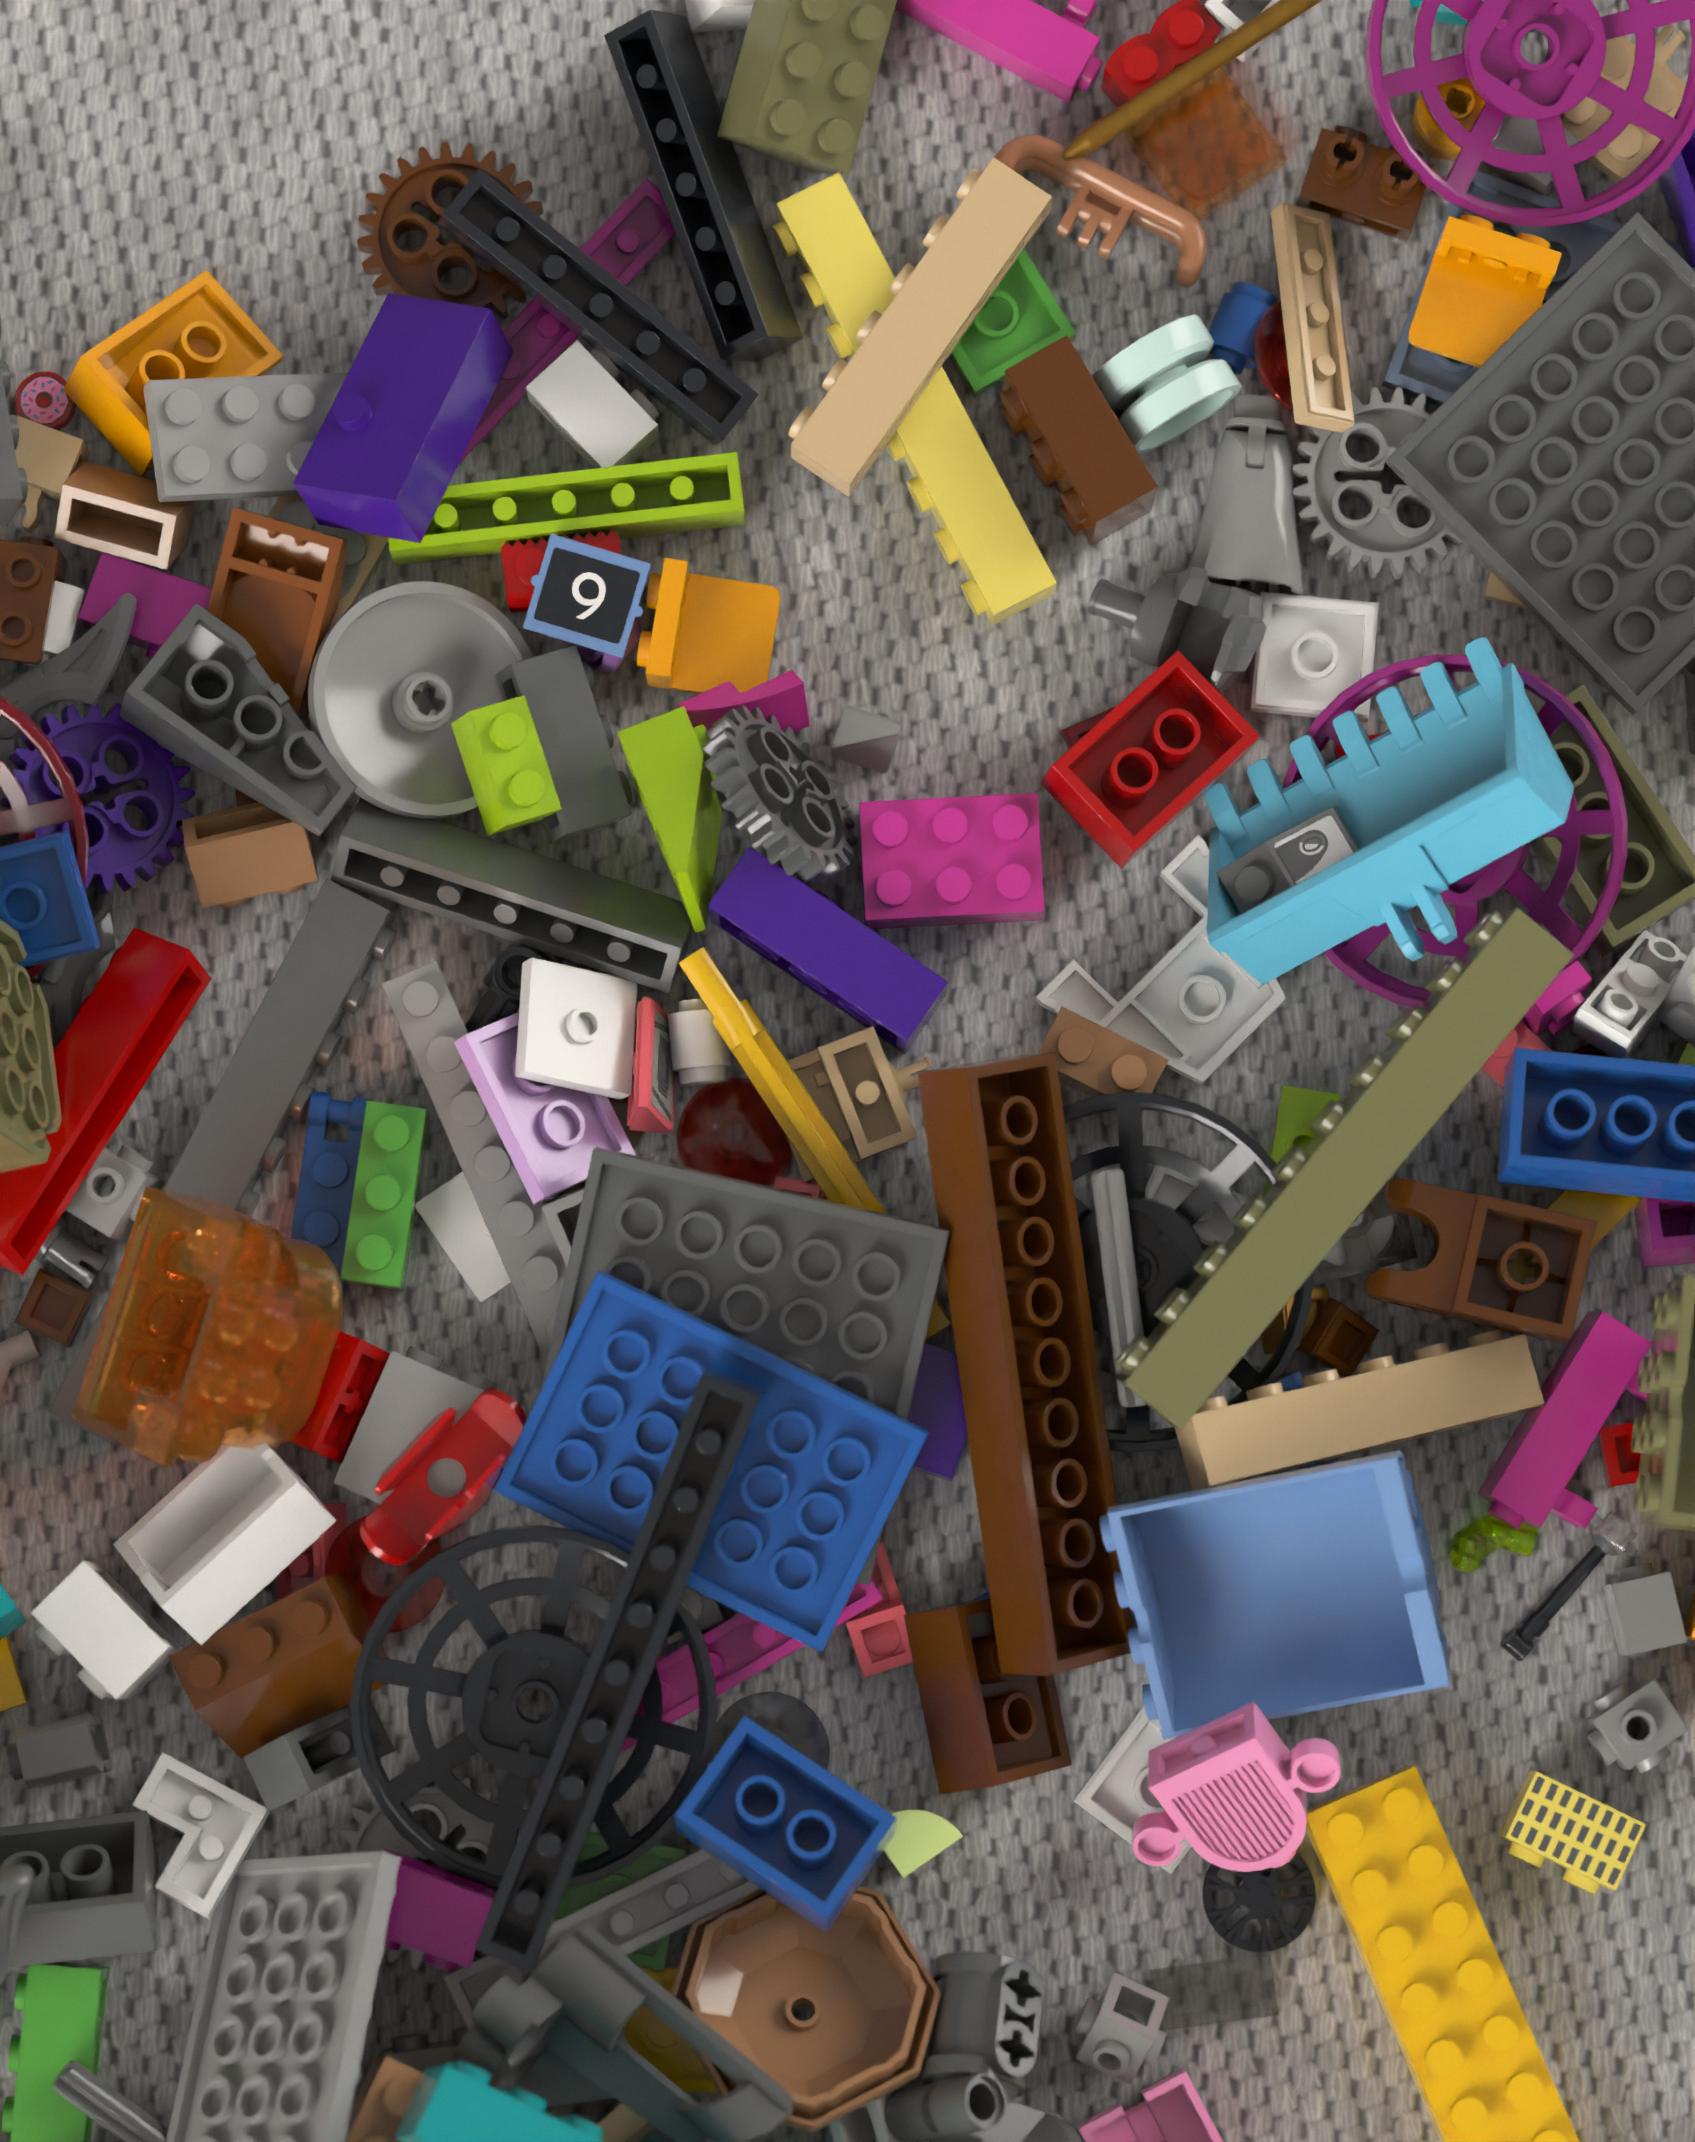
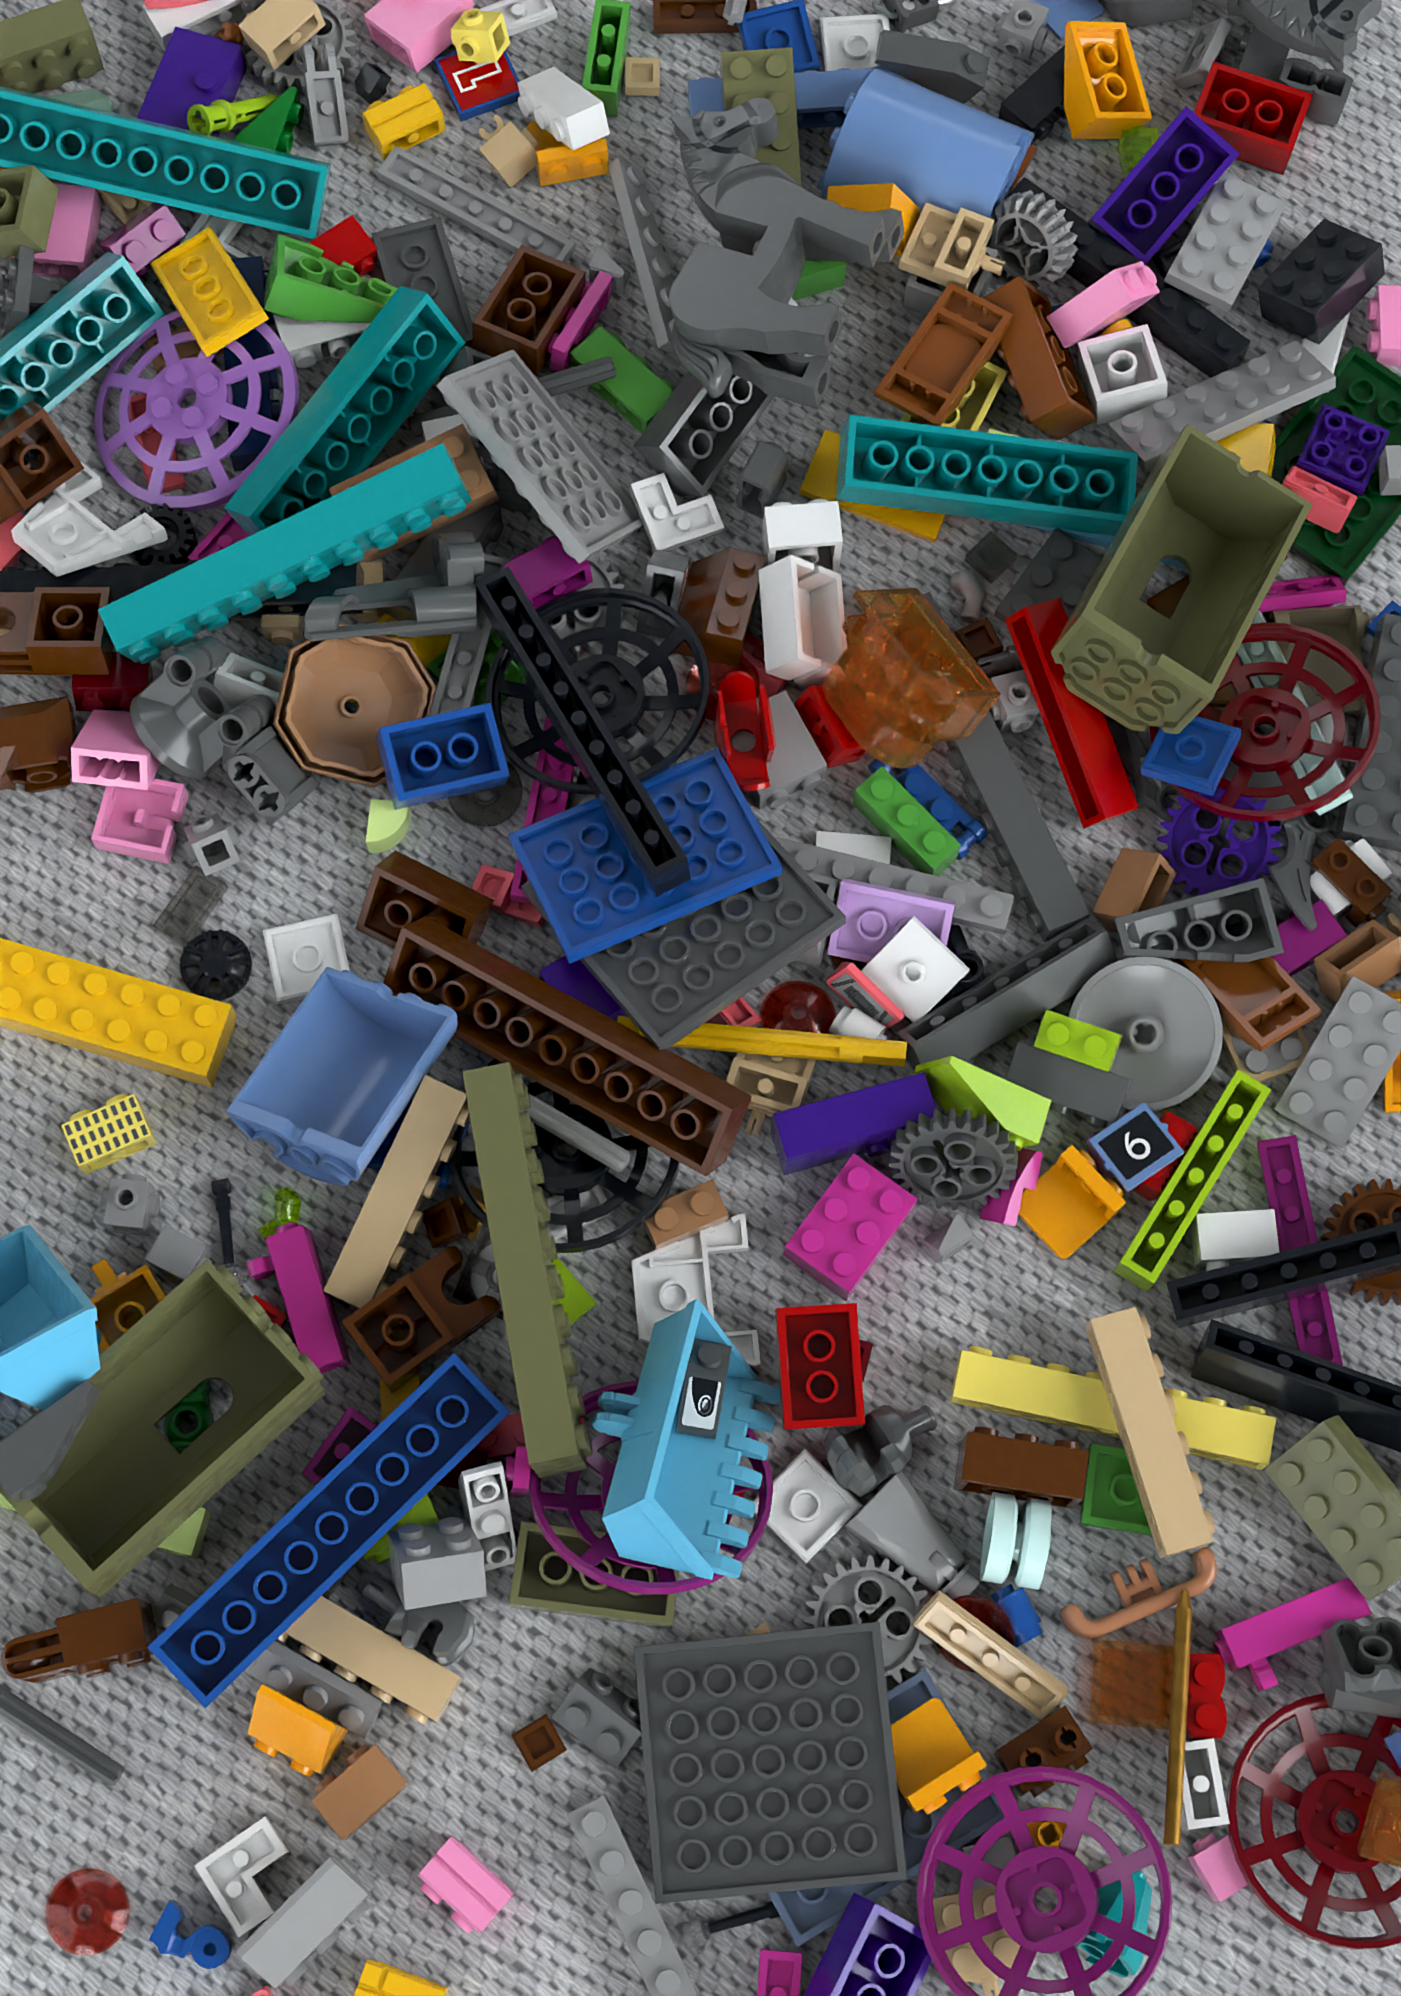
camera: 130 degrees right, 10 degrees down
dark purple brick [293,293,513,543] -> none
bright pink piece [1132,1701,1341,1872] -> none

